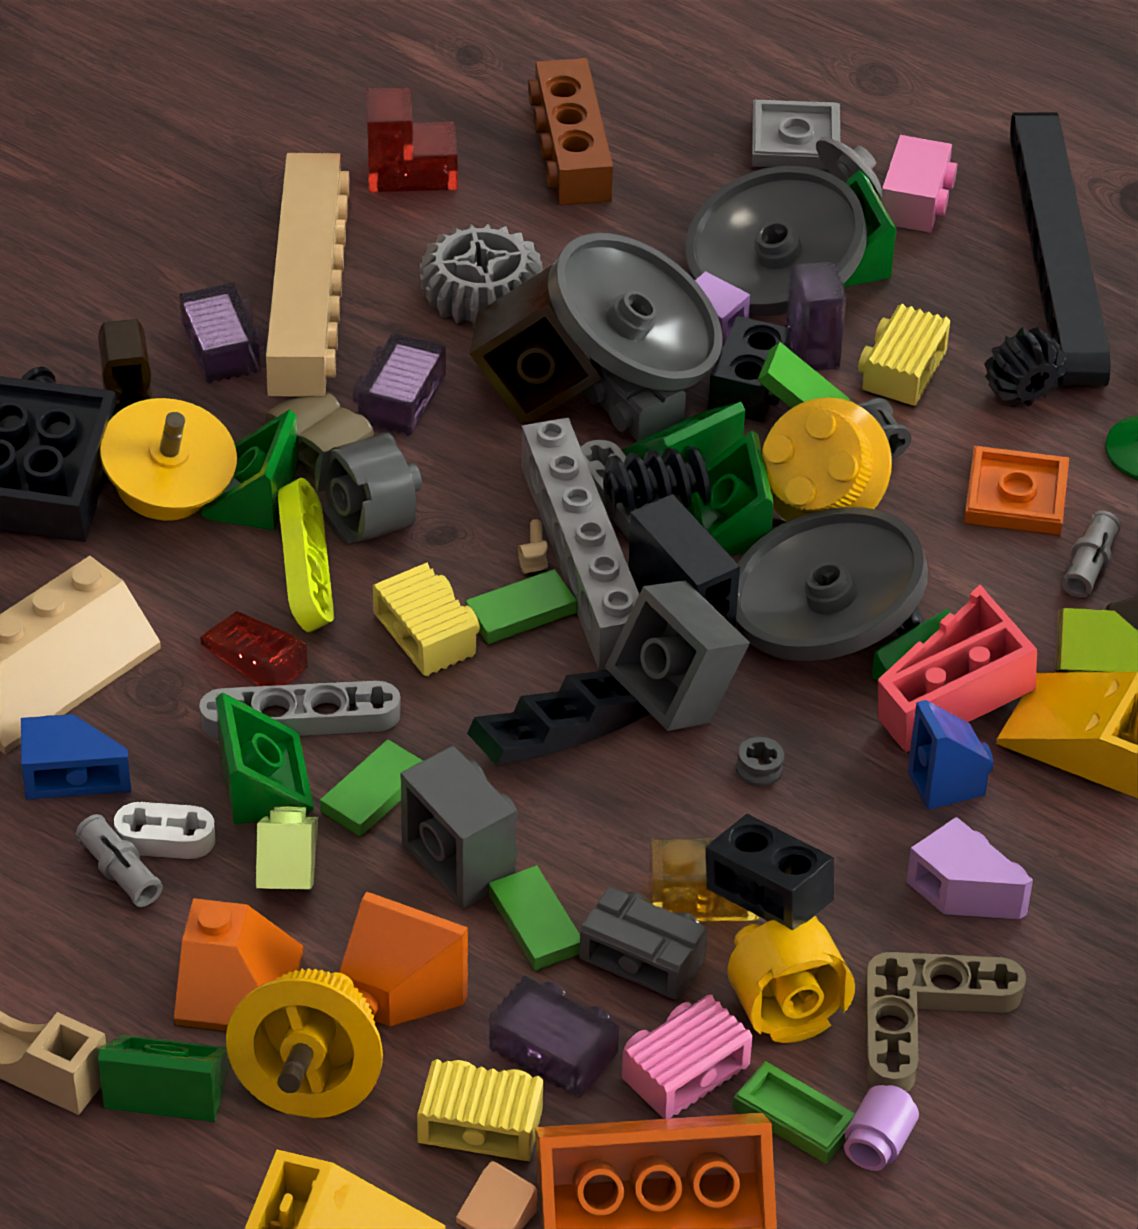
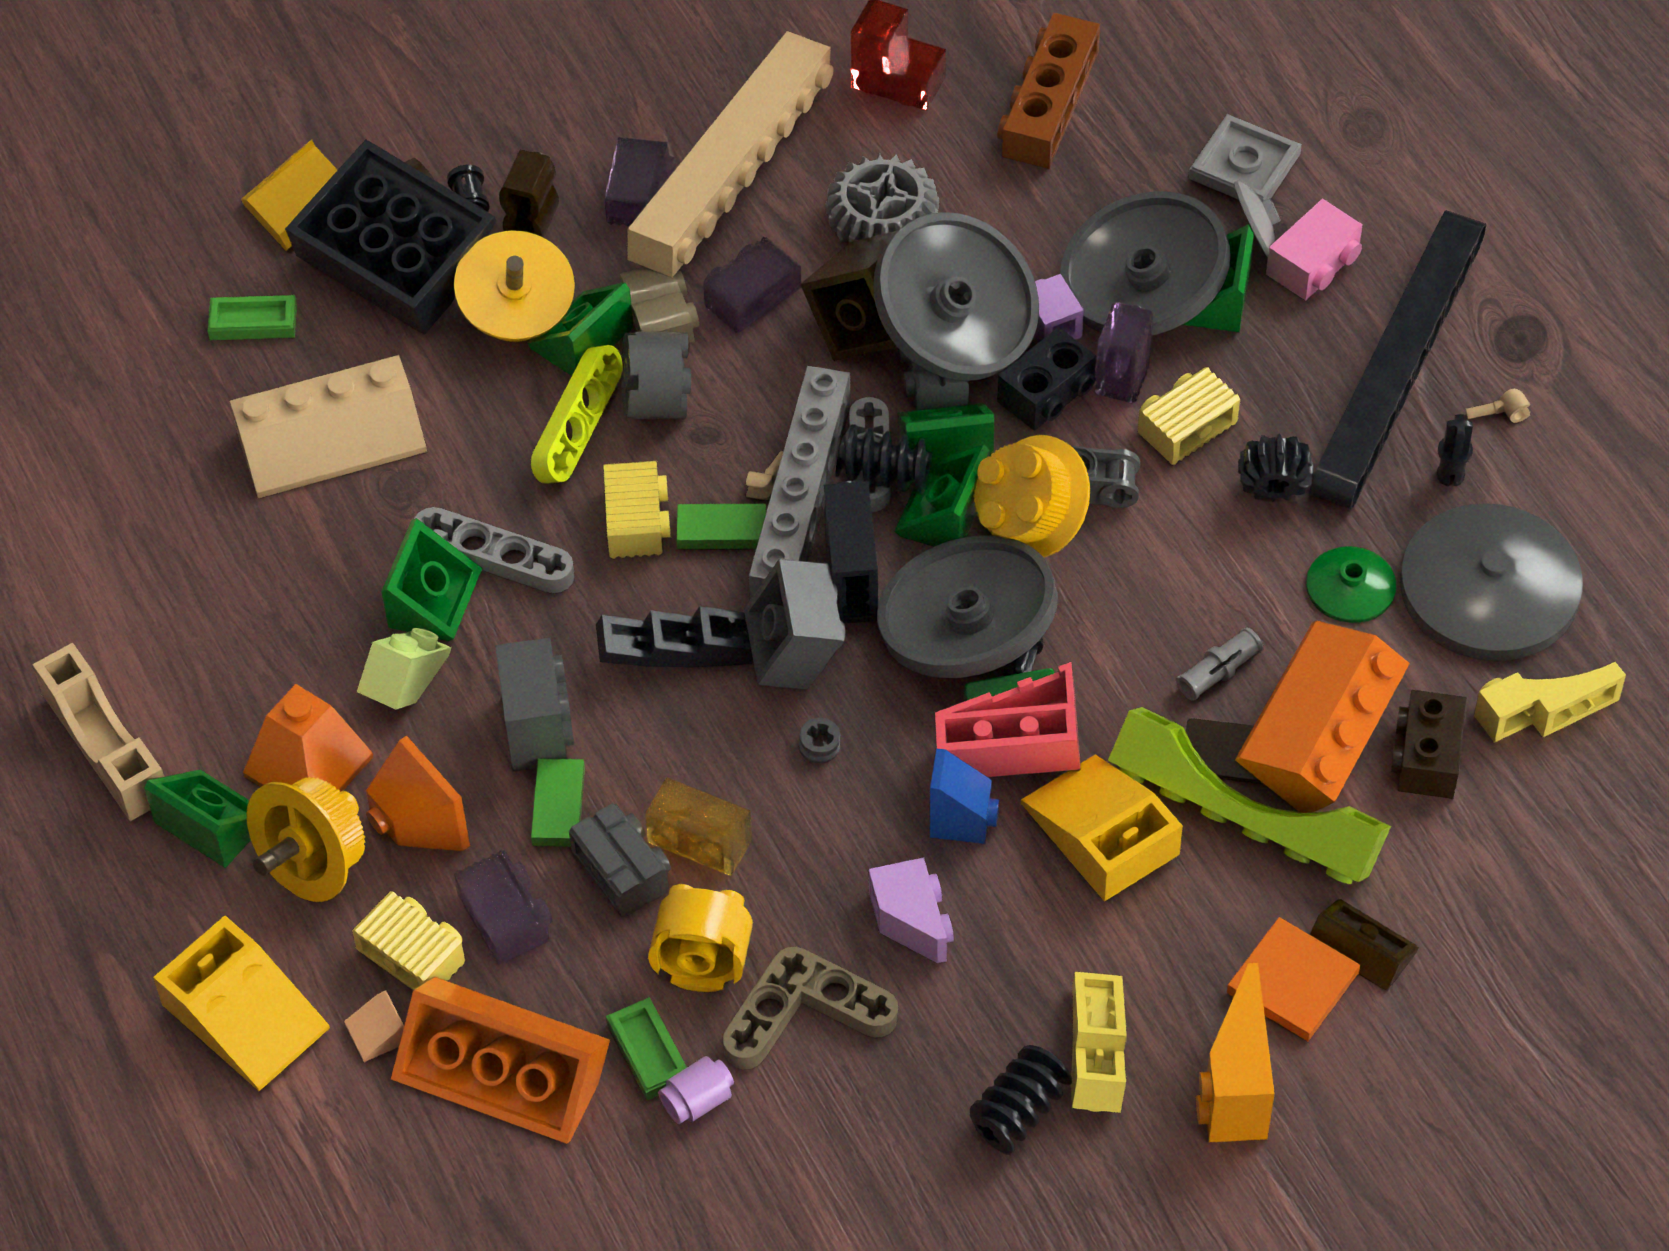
camera: 30 degrees right, 10 degrees up
blue slope [21,714,131,799] -> none
light grey pin [75,814,163,907] -> none
white beam [114,802,216,859] -> none
clear red slope [200,611,308,686] -> none
bright green tile [320,740,423,837] -> none
bright pink brick [622,995,752,1119] -> none
black brick [705,814,834,930] -> none
bright green tile [758,342,850,408] -> none
orange tile [964,446,1069,536] -> none

